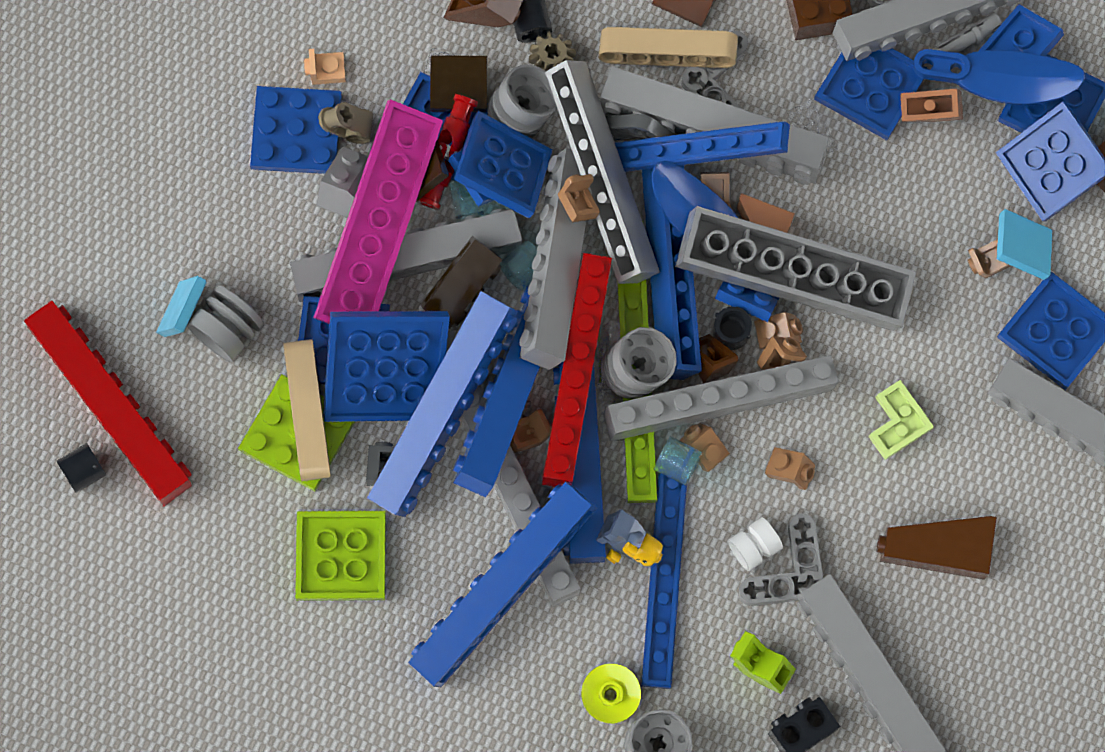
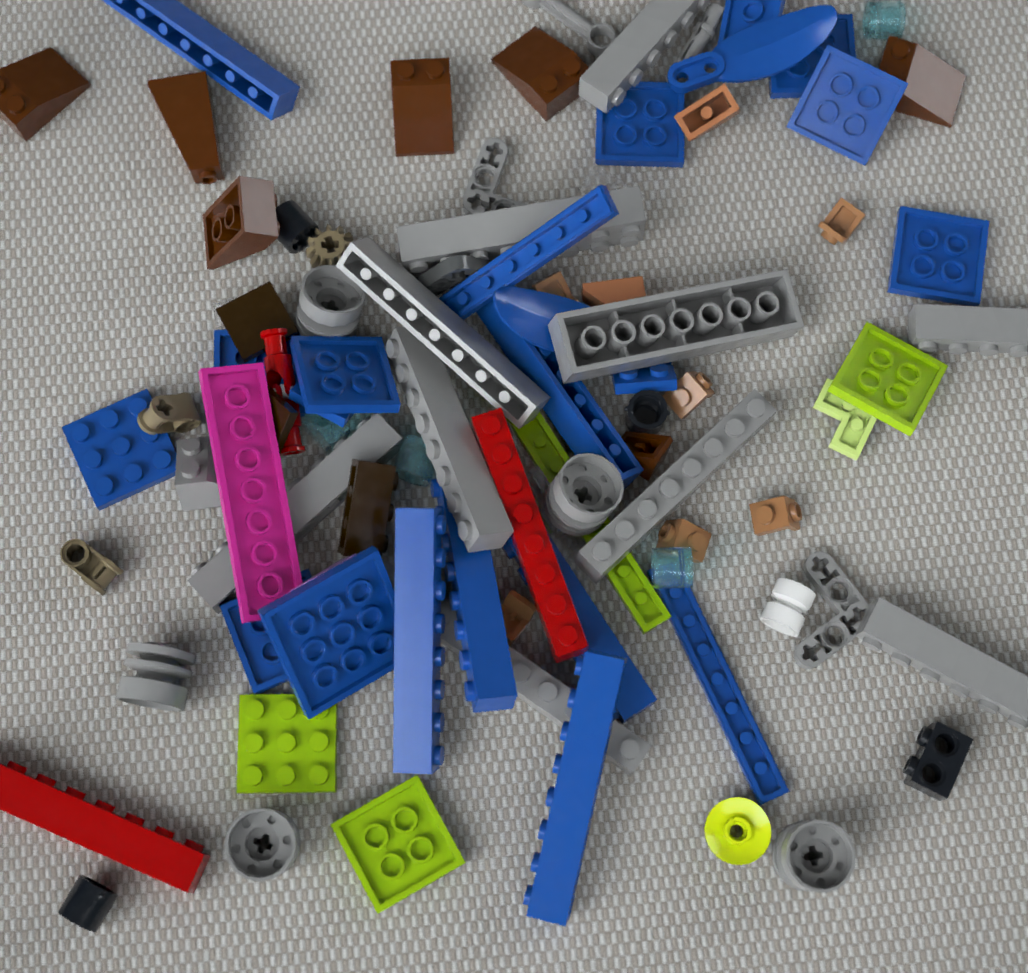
camera: 25 degrees left, 0 degrees up
medium azure tile [156,276,207,337] -> none
tan beam [283,339,331,481] -> none
light nougat bracket [304,49,346,85] -> none
dark grey bracket [366,442,395,486] -> none
medium nougat bracket [557,174,600,223] -> none
piece [596,509,663,567] -> none
tan beam [598,27,738,68] -> none
lime brick [730,631,796,694] -> none
medium nougat bracket [757,336,807,370] -> none
reddish brown slope [876,516,997,580] -> none
medium azure tile [997,209,1052,280] -> none
none -> dark tan piece [60,539,124,596]
none -> light grey wheel [224,808,301,881]
none -> lime plate [827,322,948,436]

